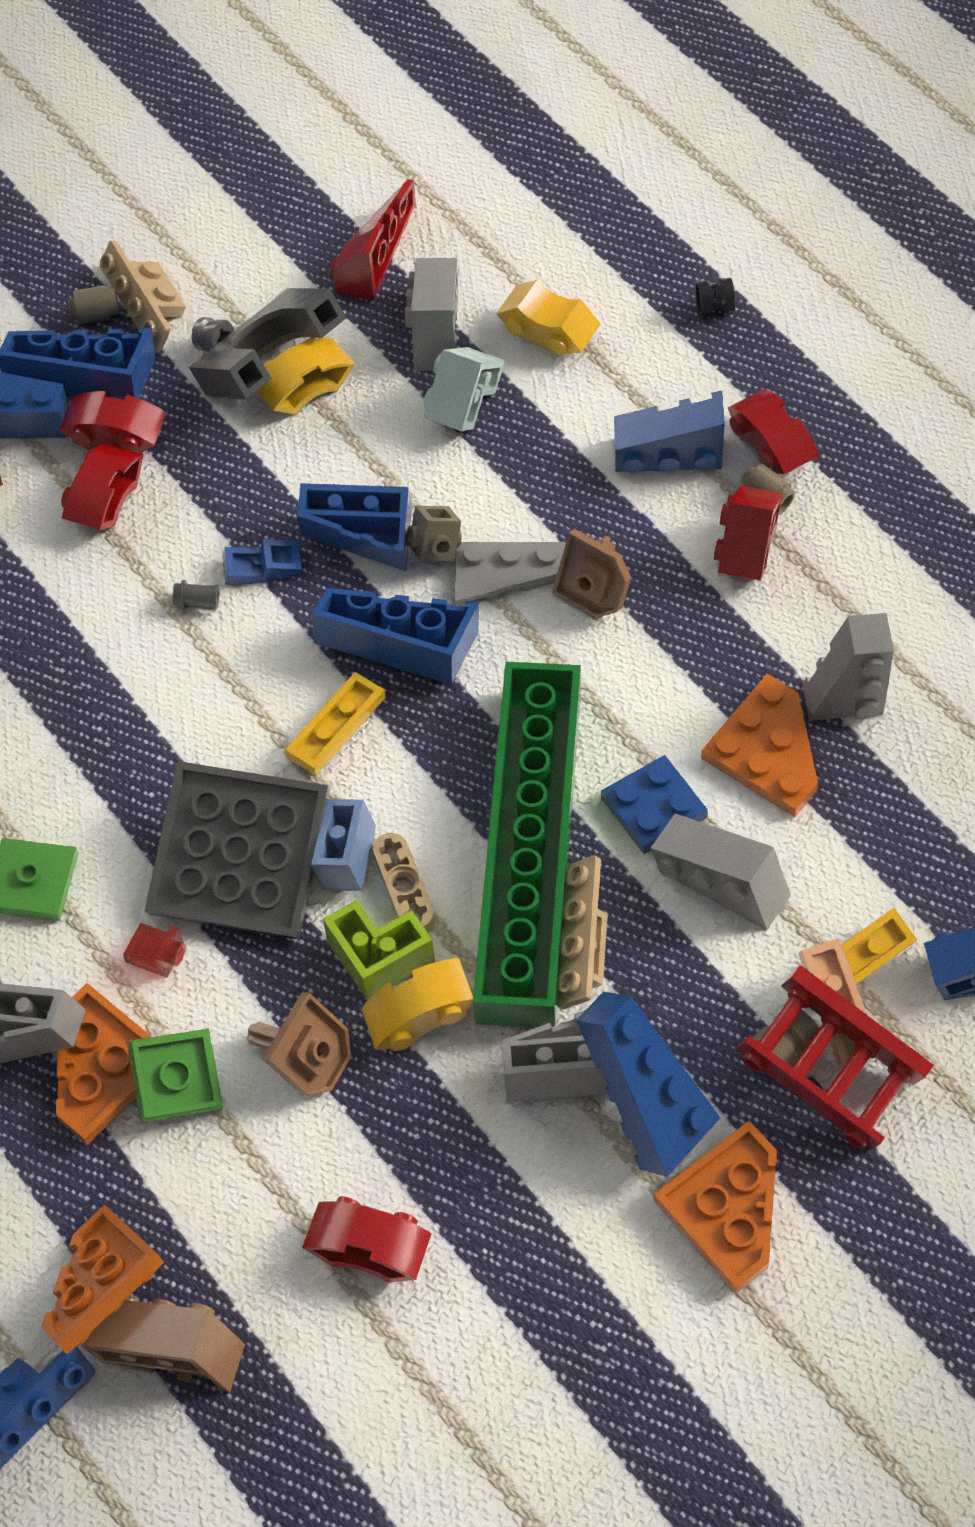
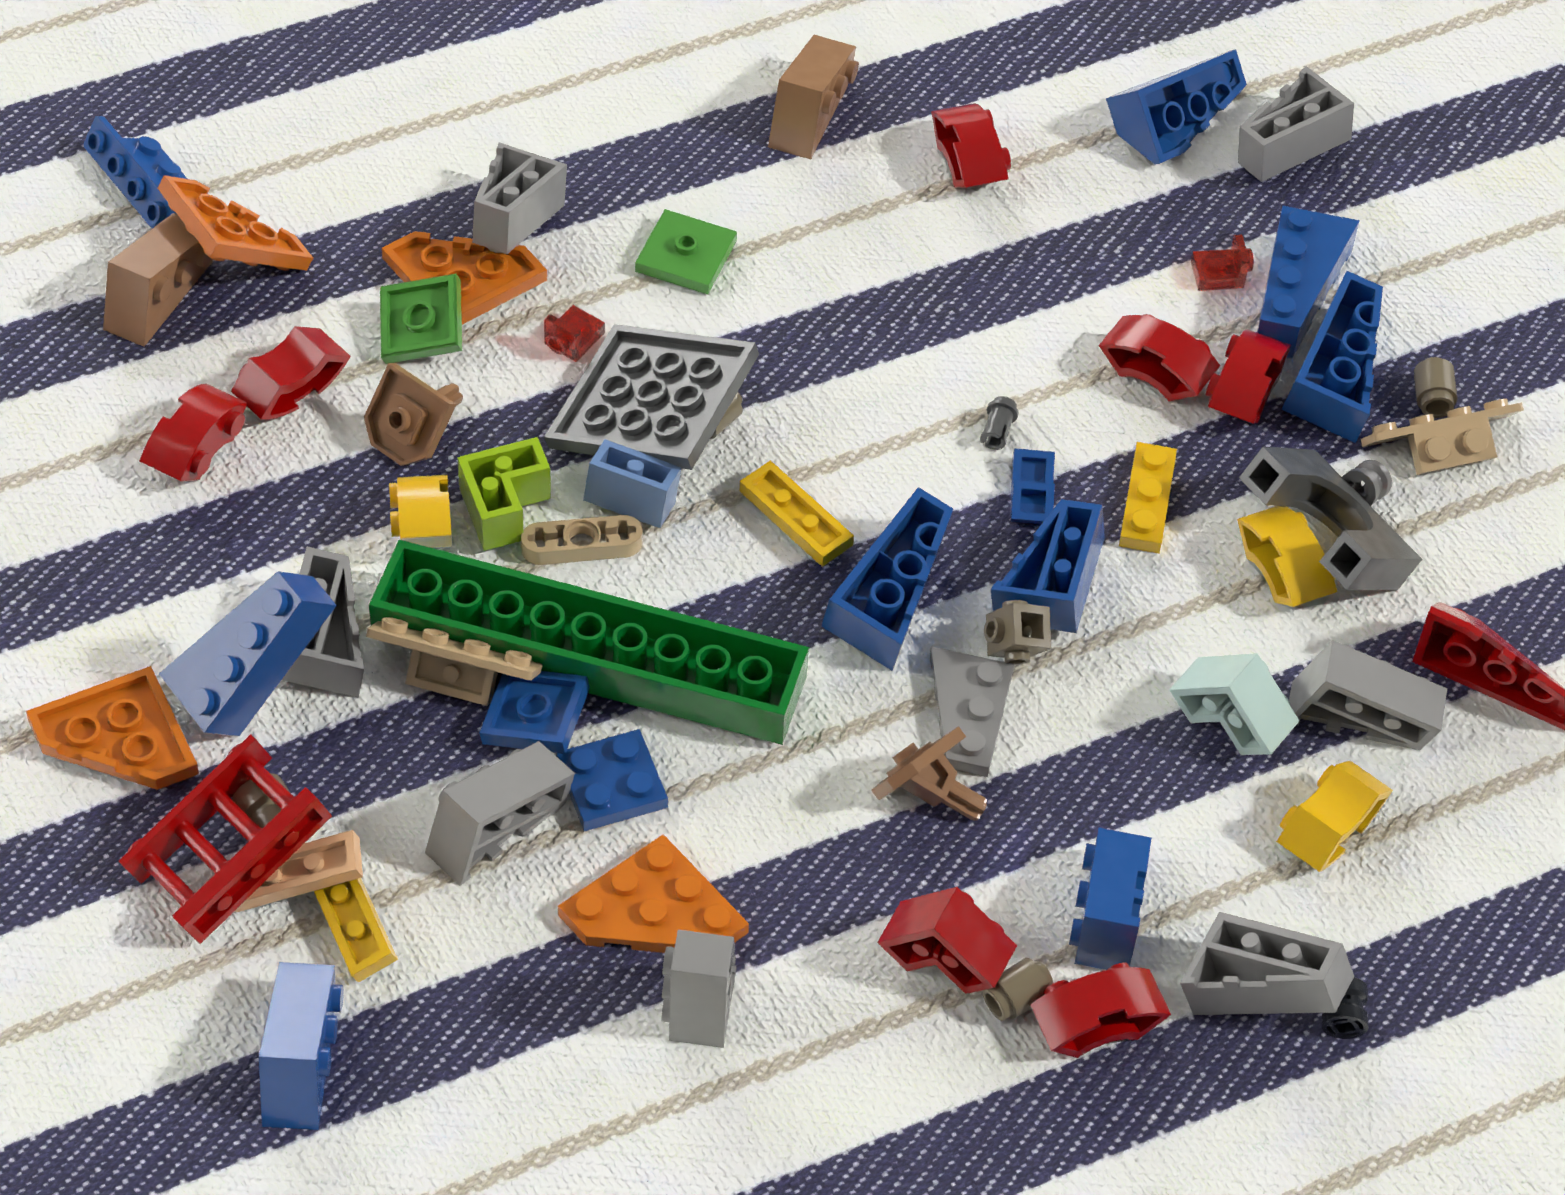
camera: 95 degrees right, 5 degrees down
none -> red brick [231,326,351,420]
none -> blue plate [479,671,590,754]
none -> yellow plate [1119,442,1177,554]
none -> light grey wedge [1180,912,1354,1015]

